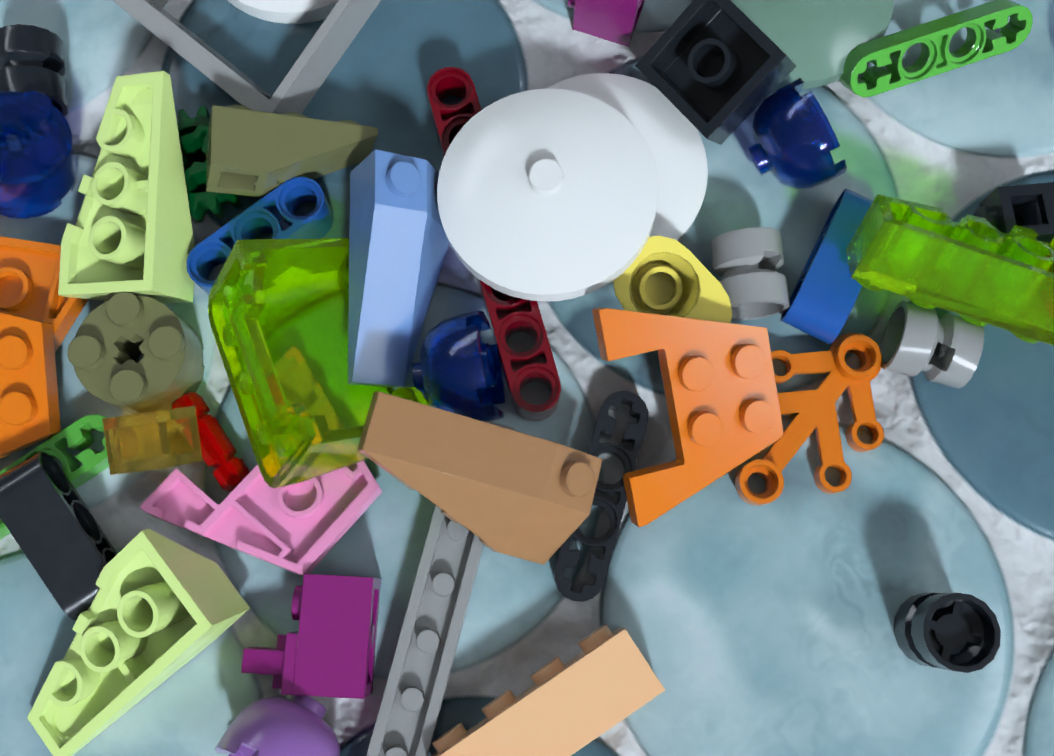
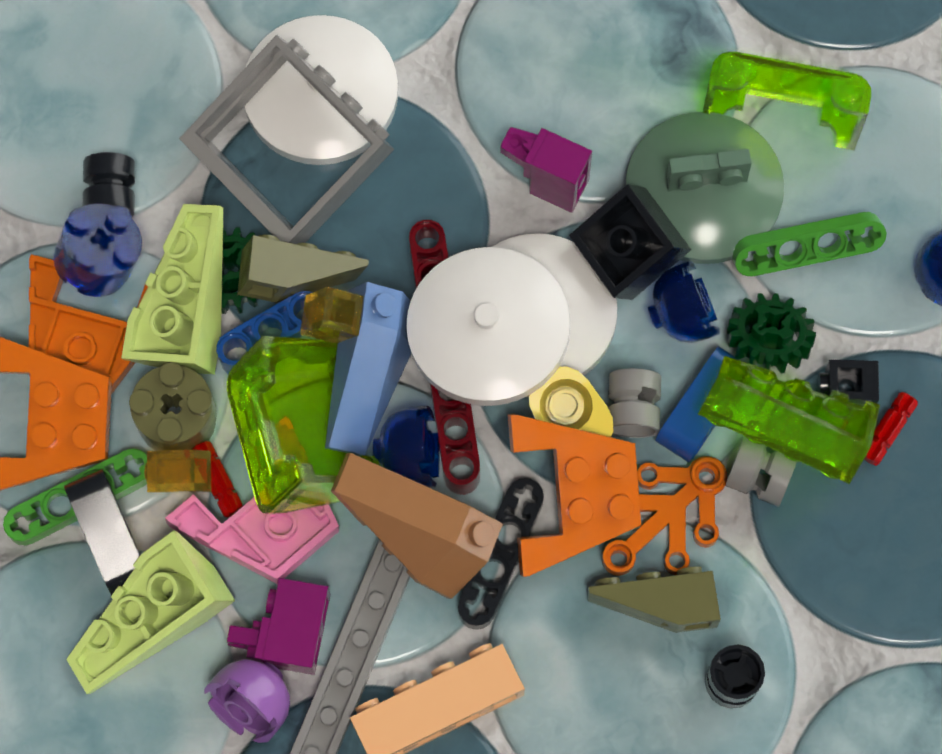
camera: 10 degrees right, 5 degrees down
none -> clear yellow brick [300,286,364,344]
none -> olive slope [587,566,721,633]
none -> dark green gear [726,293,816,374]

